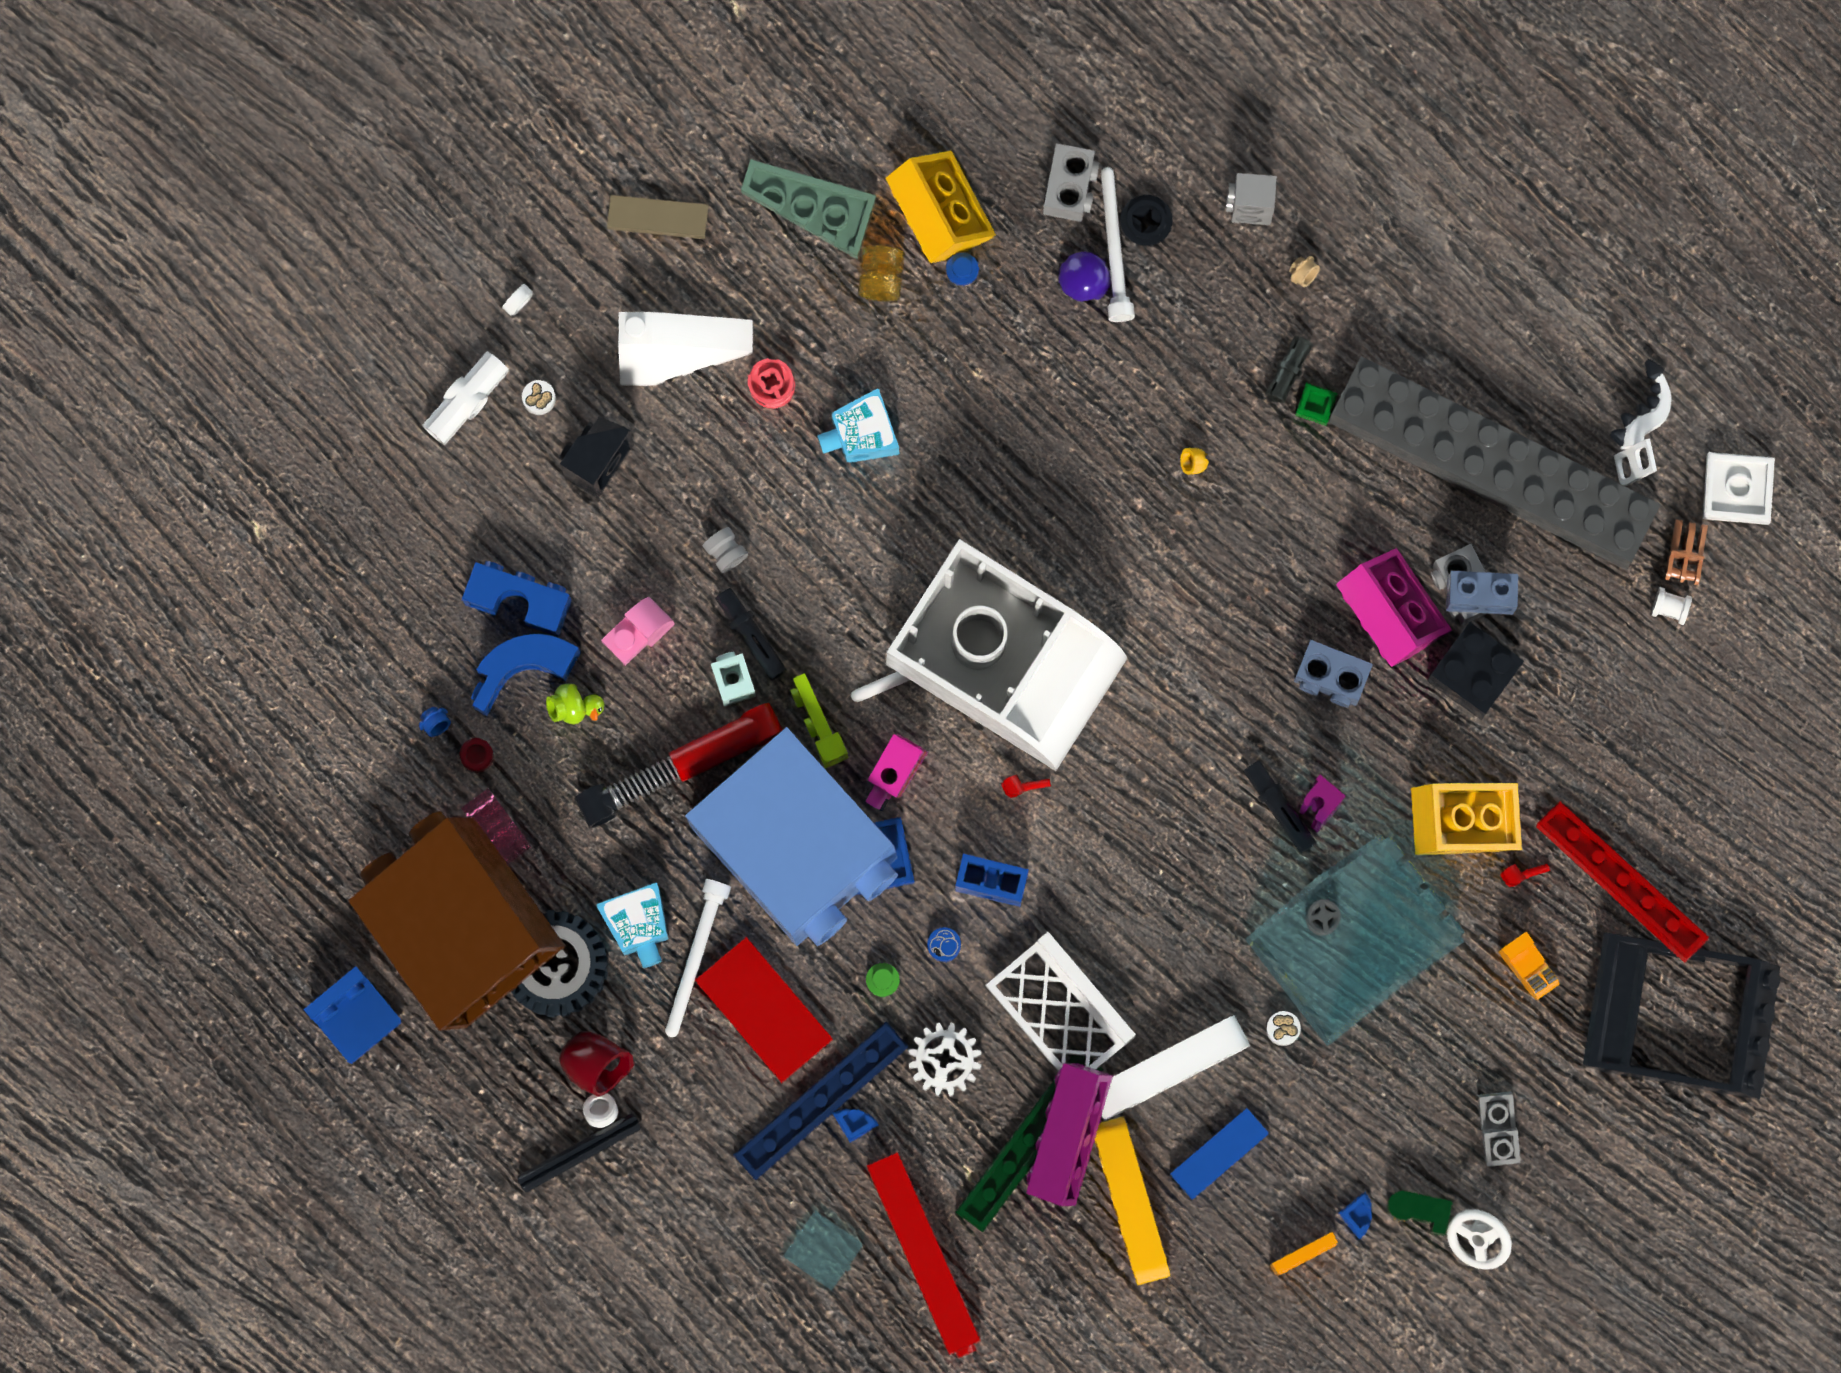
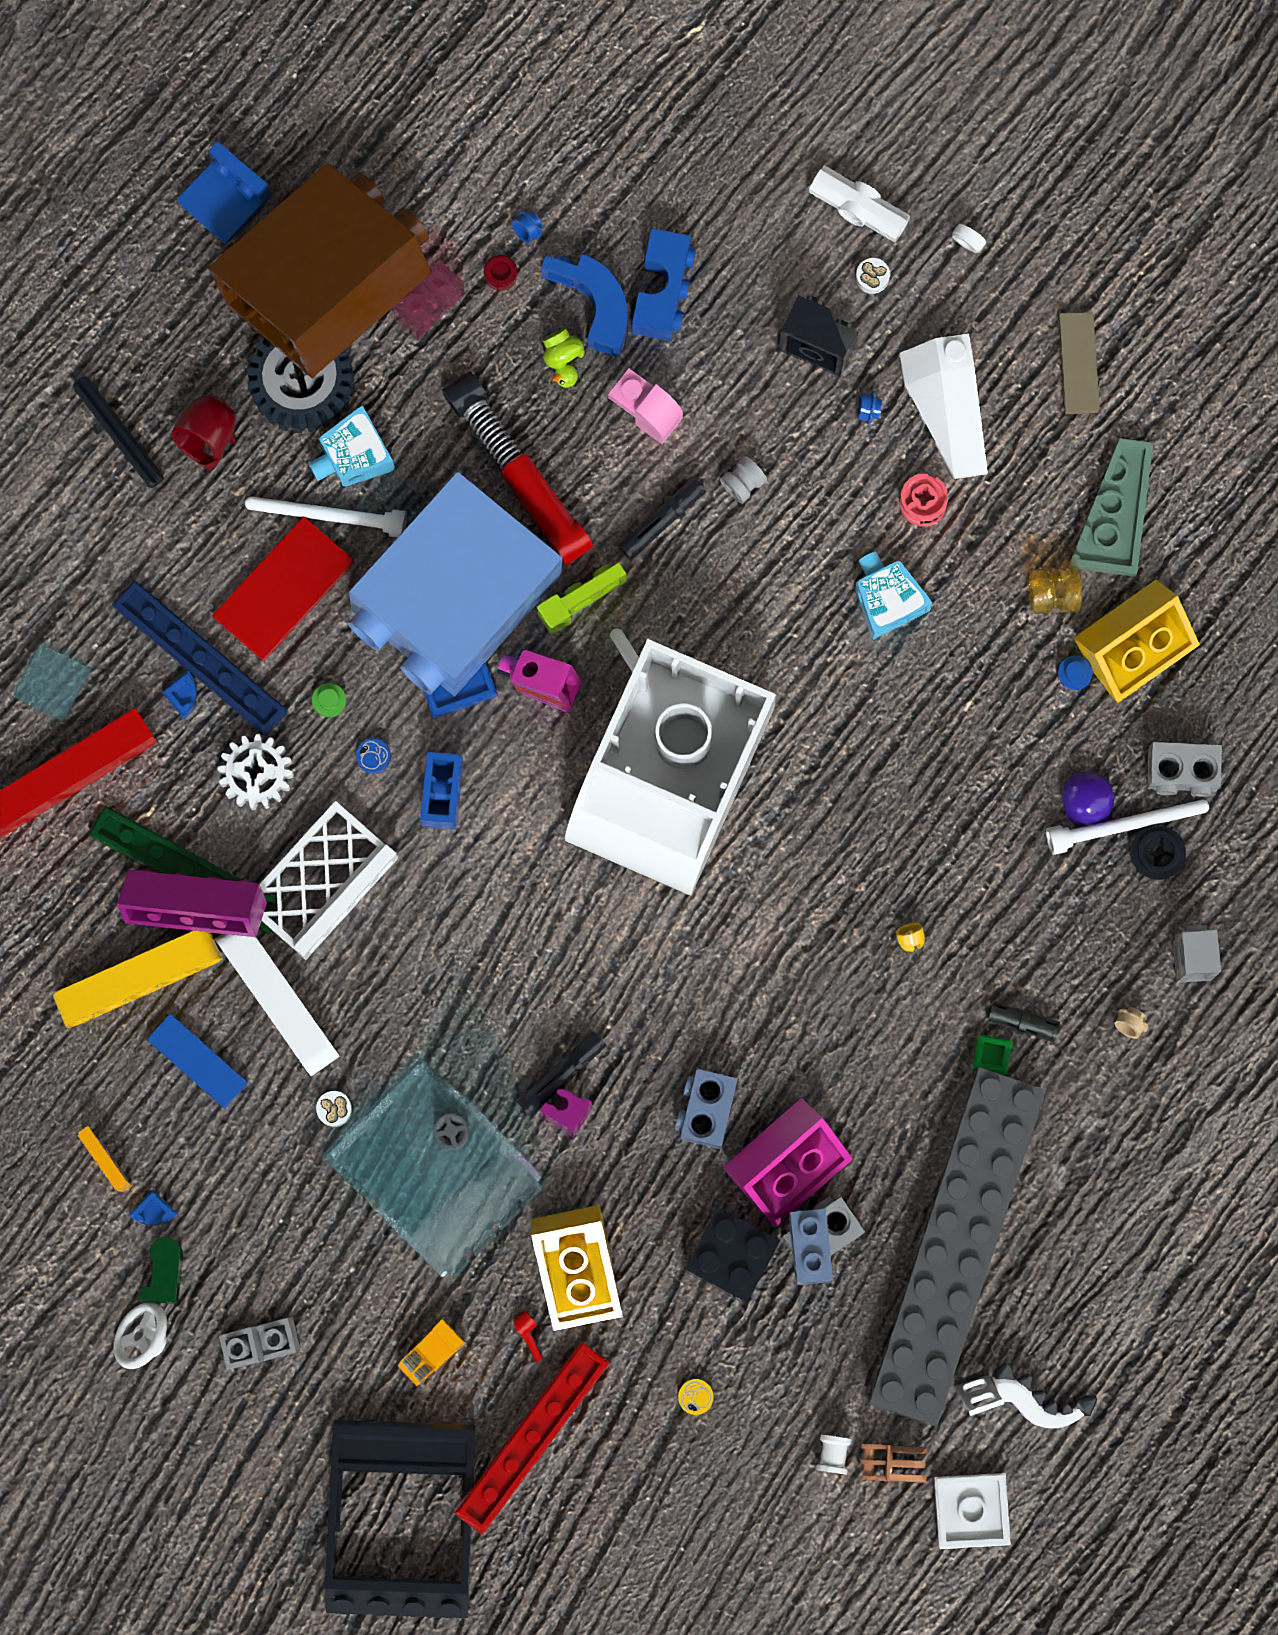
camera: 80 degrees right, 0 degrees up
white tile [583,1093,618,1128] -> none
light aqua brick [711,652,756,707] -> none
red hand [1001,775,1051,798] -> none
none -> yellow tile [678,1379,713,1415]
none -> blue plate [857,391,882,424]

